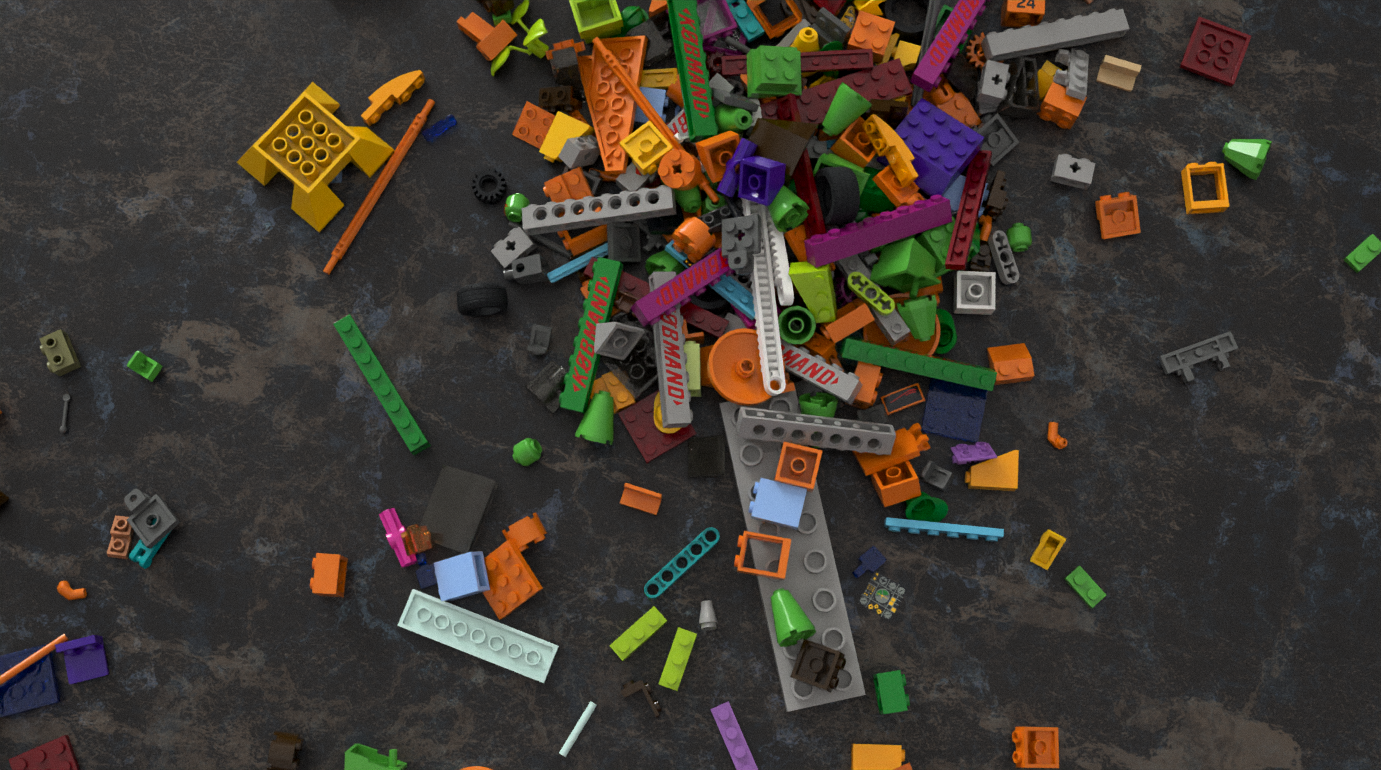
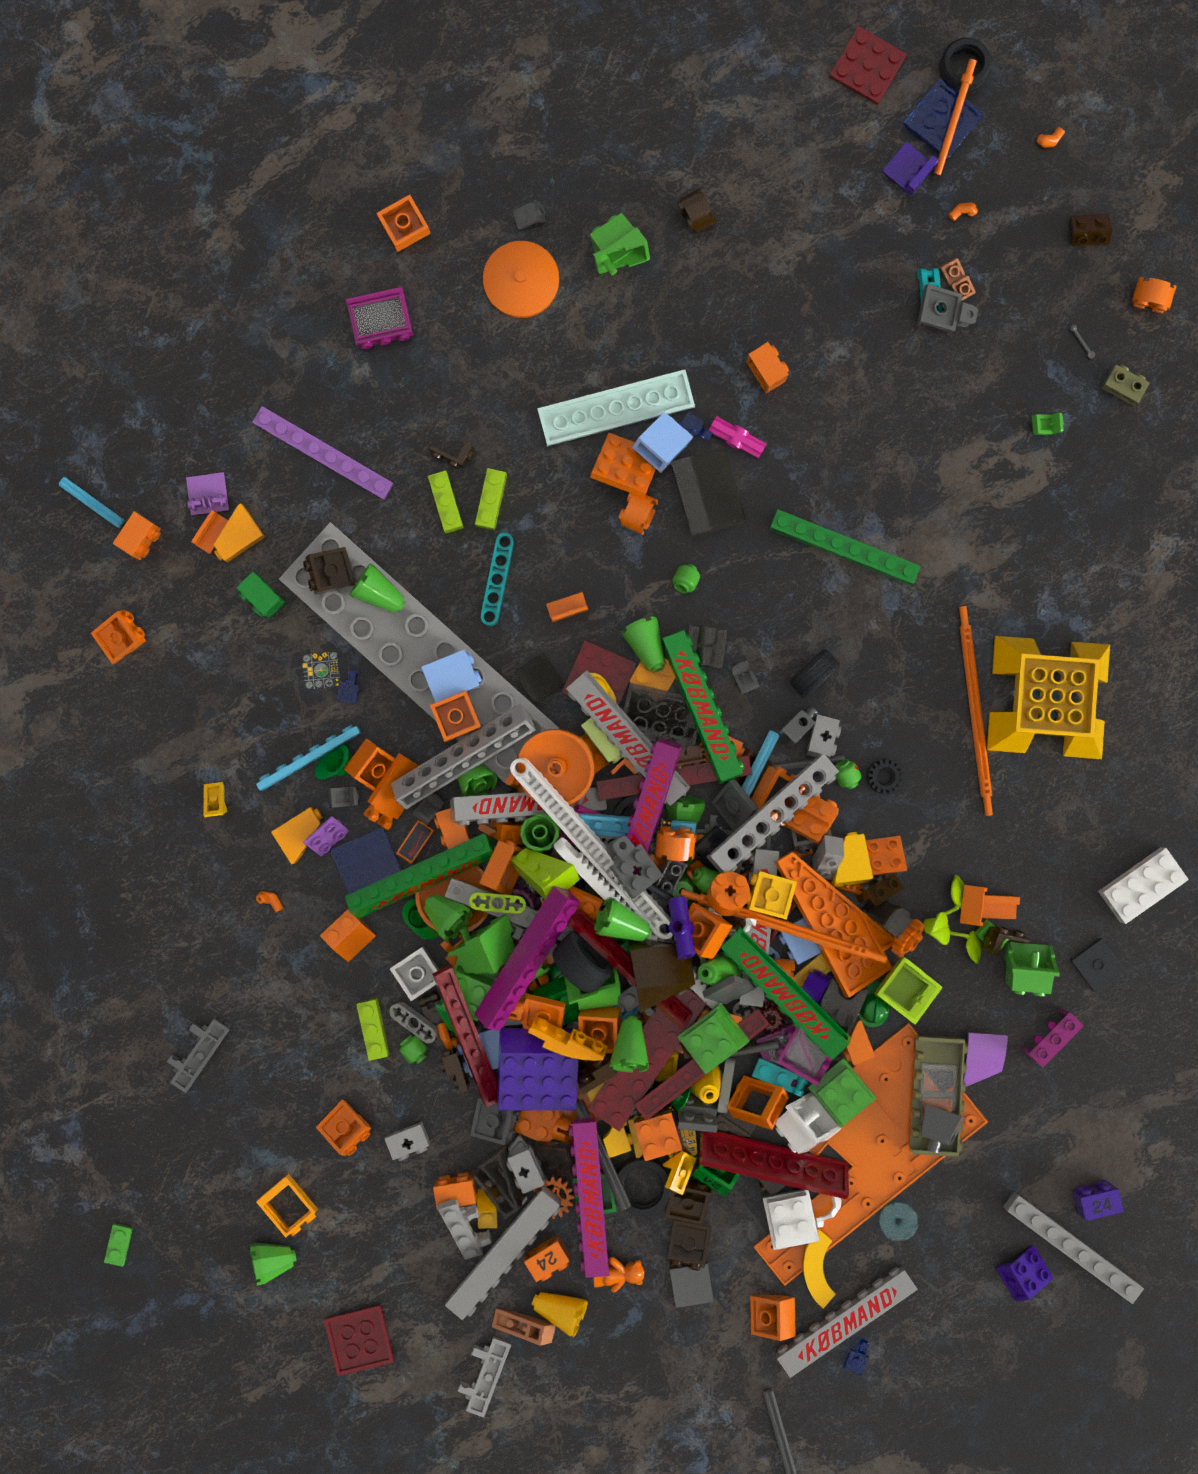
camera: 145 degrees right, 10 degrees up
light orange slope [361,70,425,127] -> none
clear orange brick [401,524,433,556] -> none
clear blue axle [422,114,457,141] -> none
light aqua bar [559,701,597,757] -> none
light grey slope [594,322,645,360] -> none
light grey cone [699,600,718,631] -> none
orange window [734,531,791,580] -> none
dark purple slope [738,155,786,206] -> none
bright green plate [1064,566,1106,609] -> none
tan panel [1096,55,1142,92] -> none
none -> lime brick [356,998,390,1061]
none -> dark purple hinge [802,969,832,1004]

